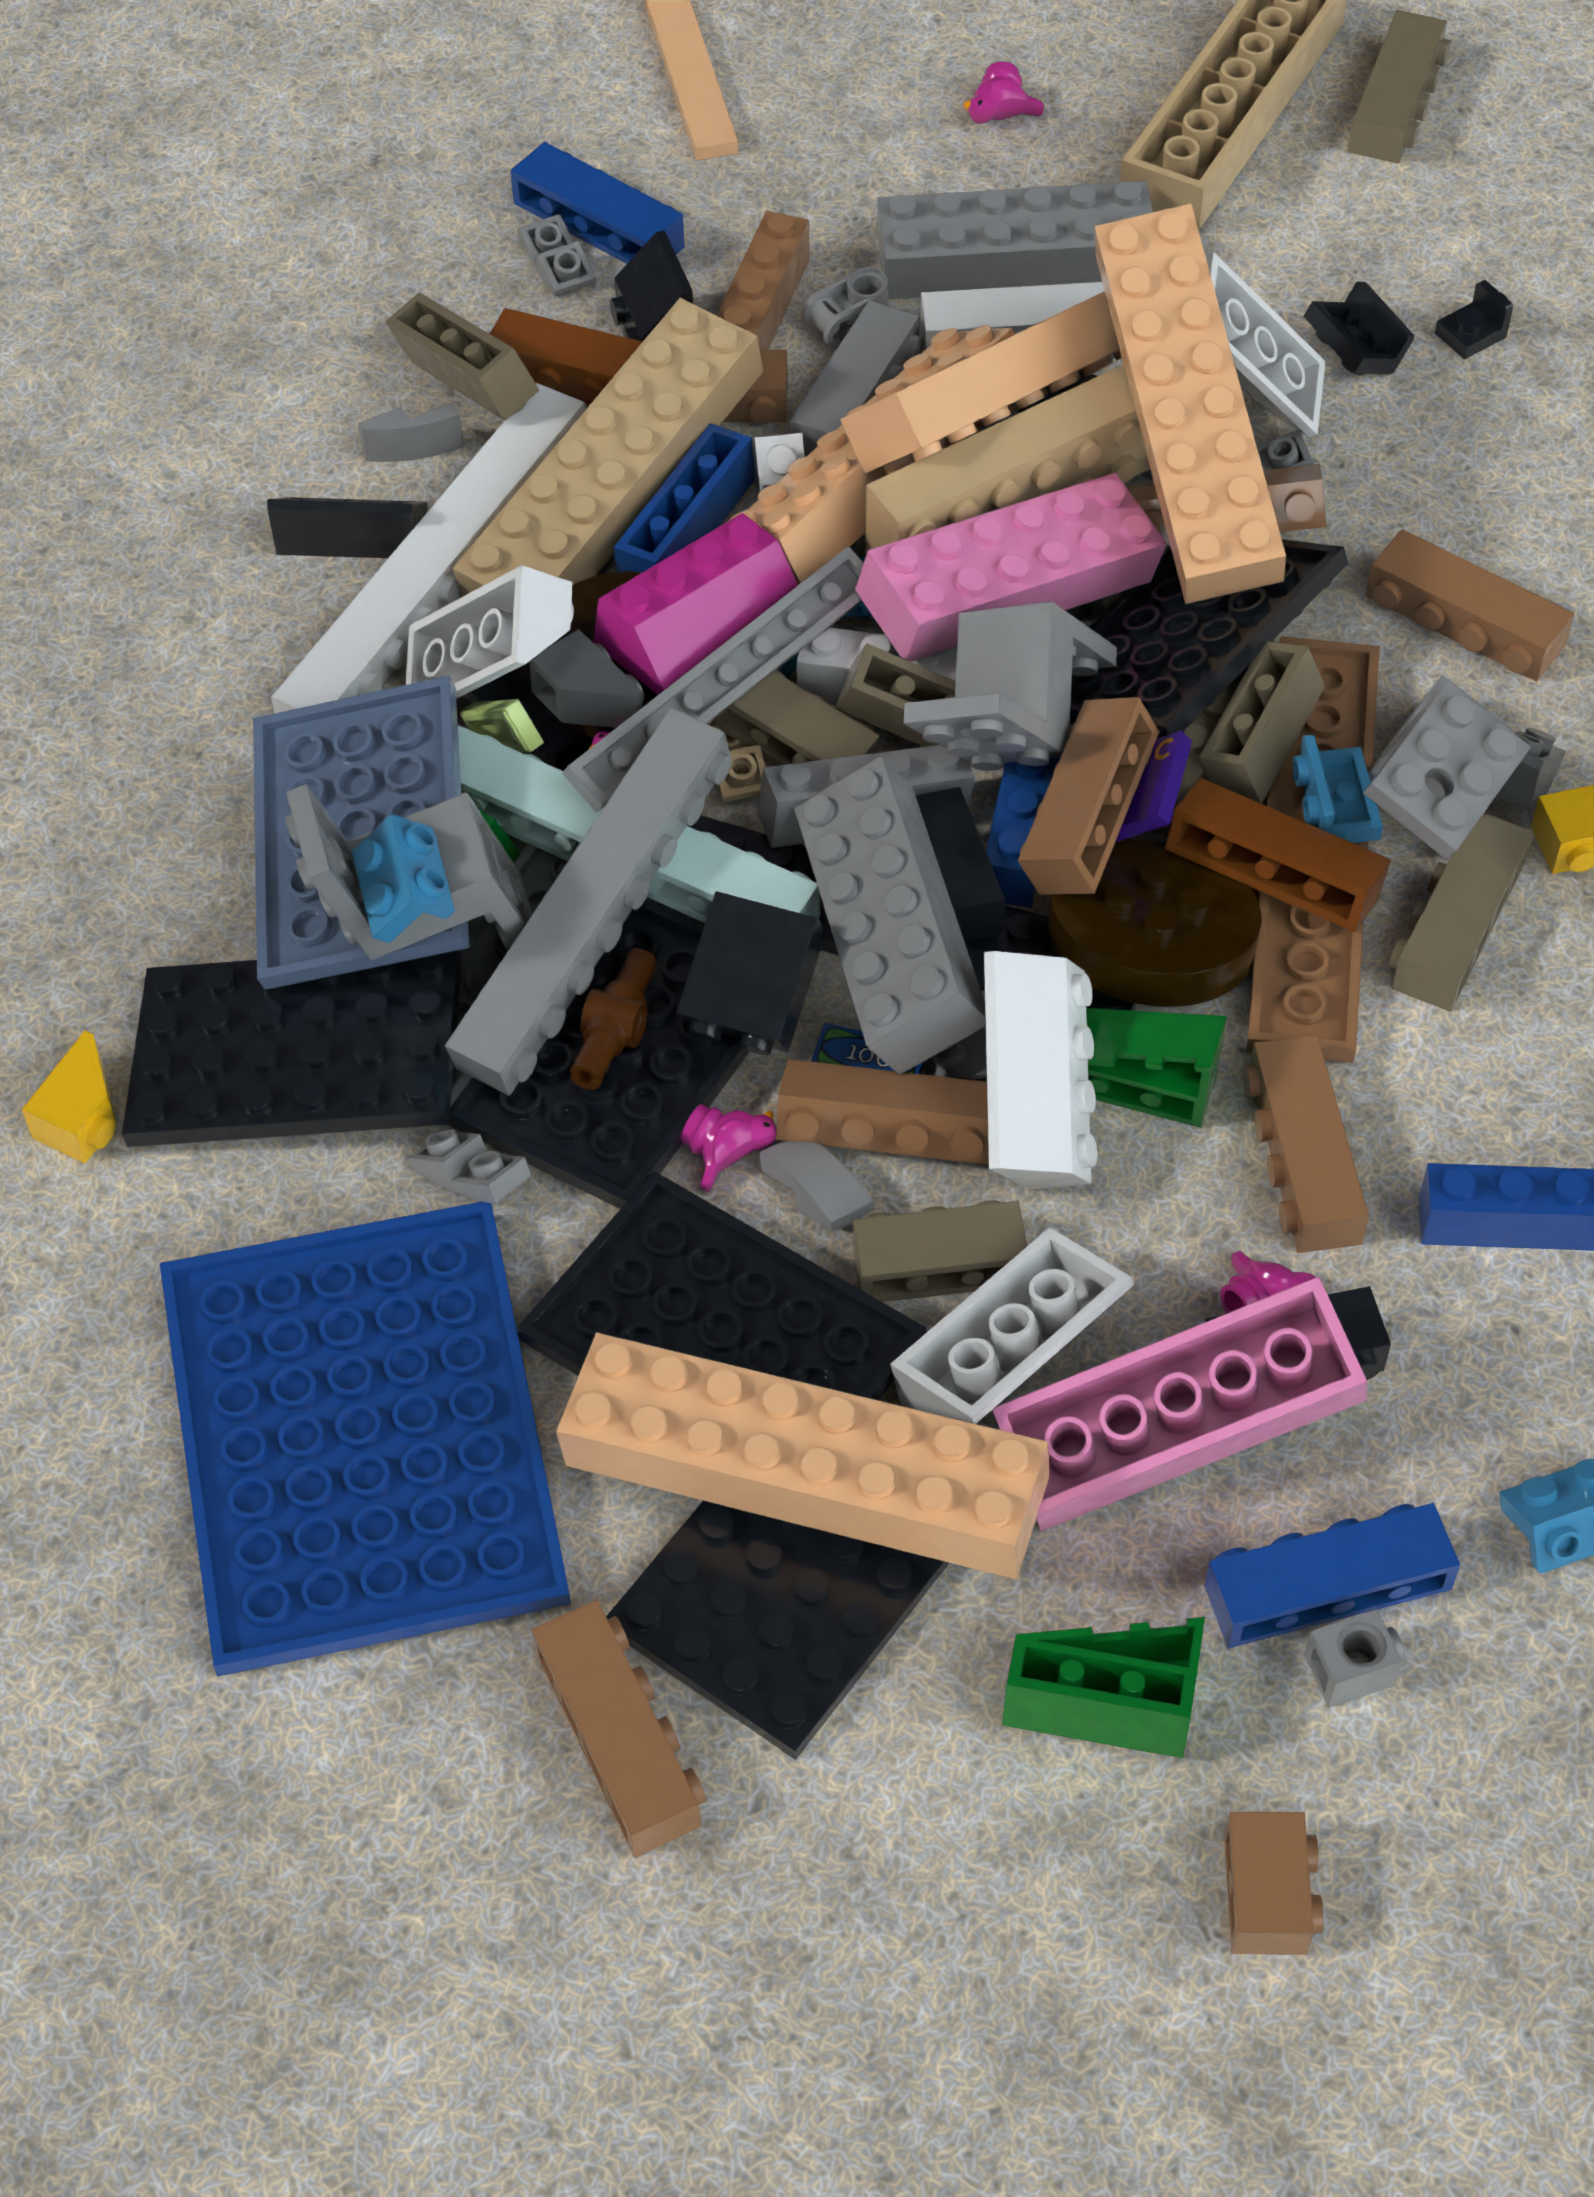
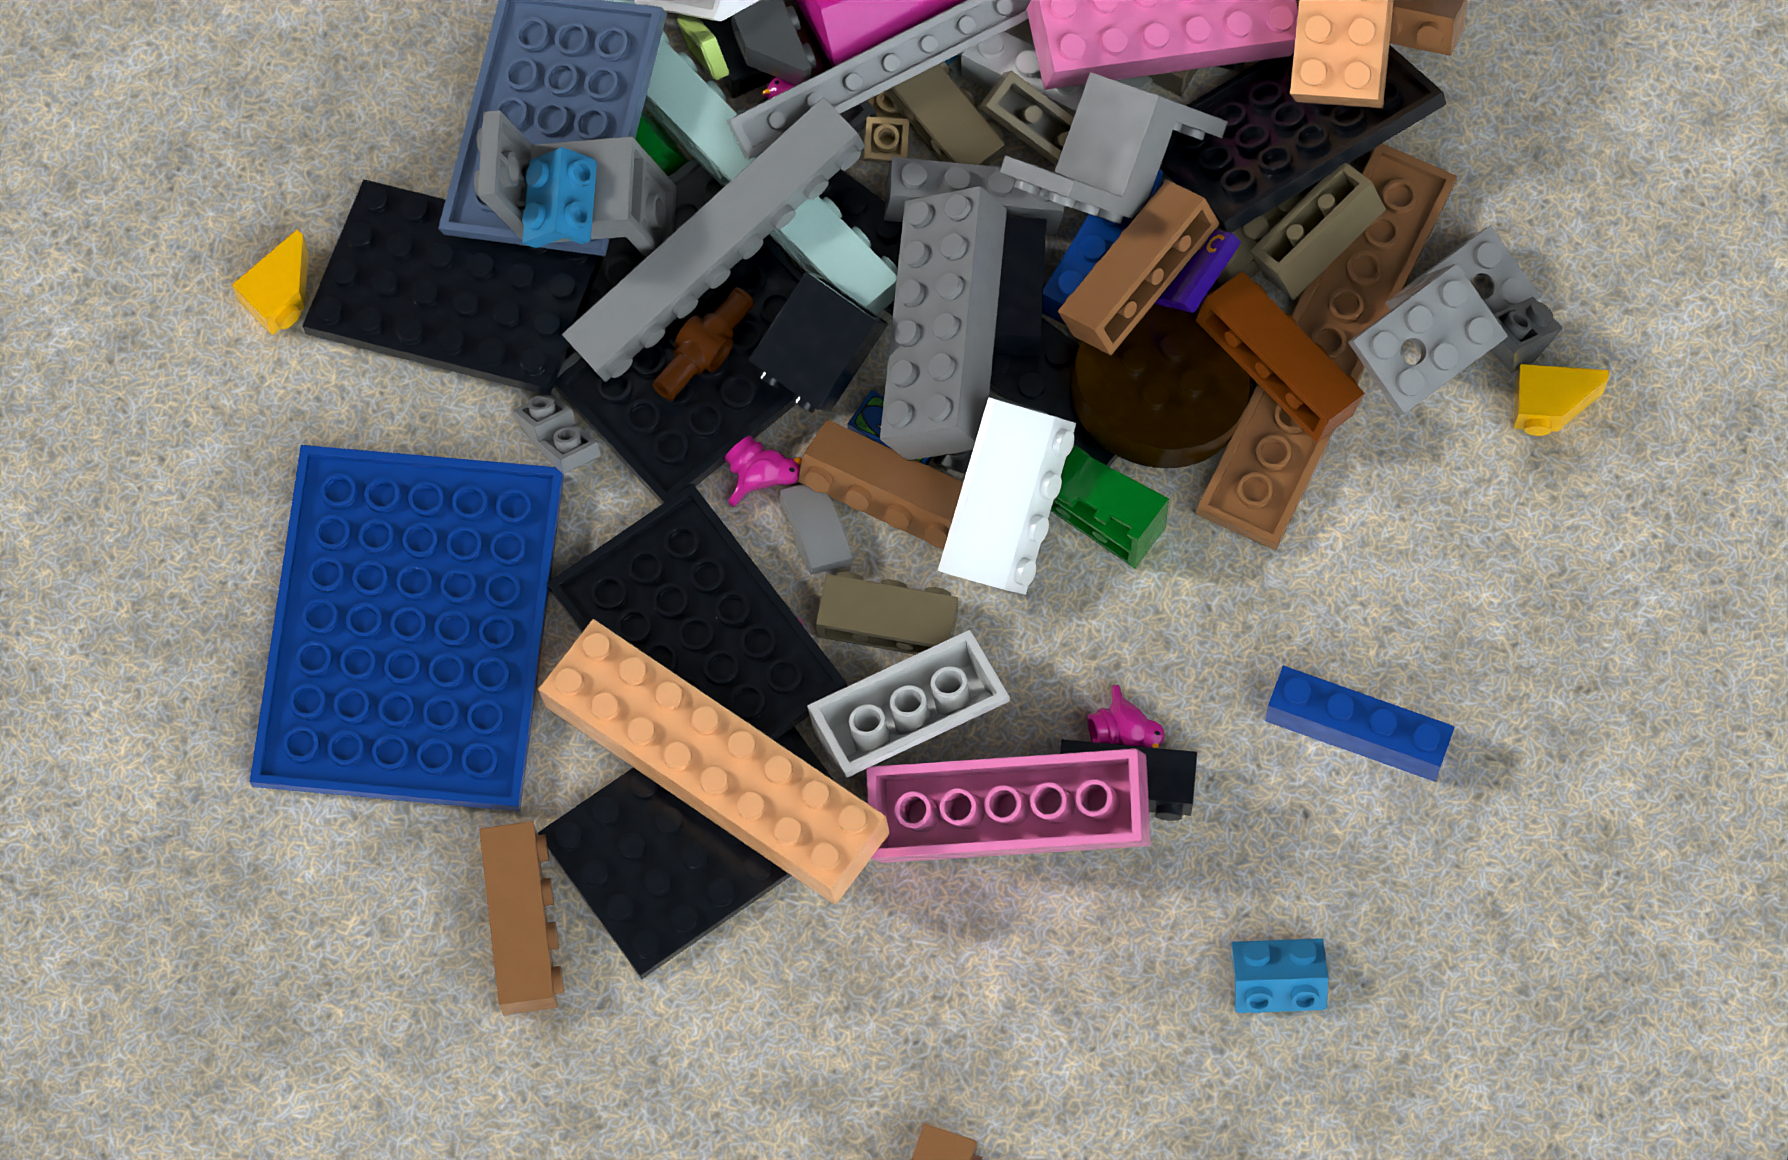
camera: 20 degrees right, 15 degrees up
green wedge [1002,1617,1205,1758] -> none
blue brick [1204,1503,1460,1649] -> none
medium nougat brick [1243,1034,1369,1253] -> none
dark azure bracket [1292,735,1383,843] -> none
light grey brick [1304,1609,1405,1708] -> none
medium nougat brick [1366,529,1574,681] -> none
dark tan brick [1389,813,1534,1012] -> none

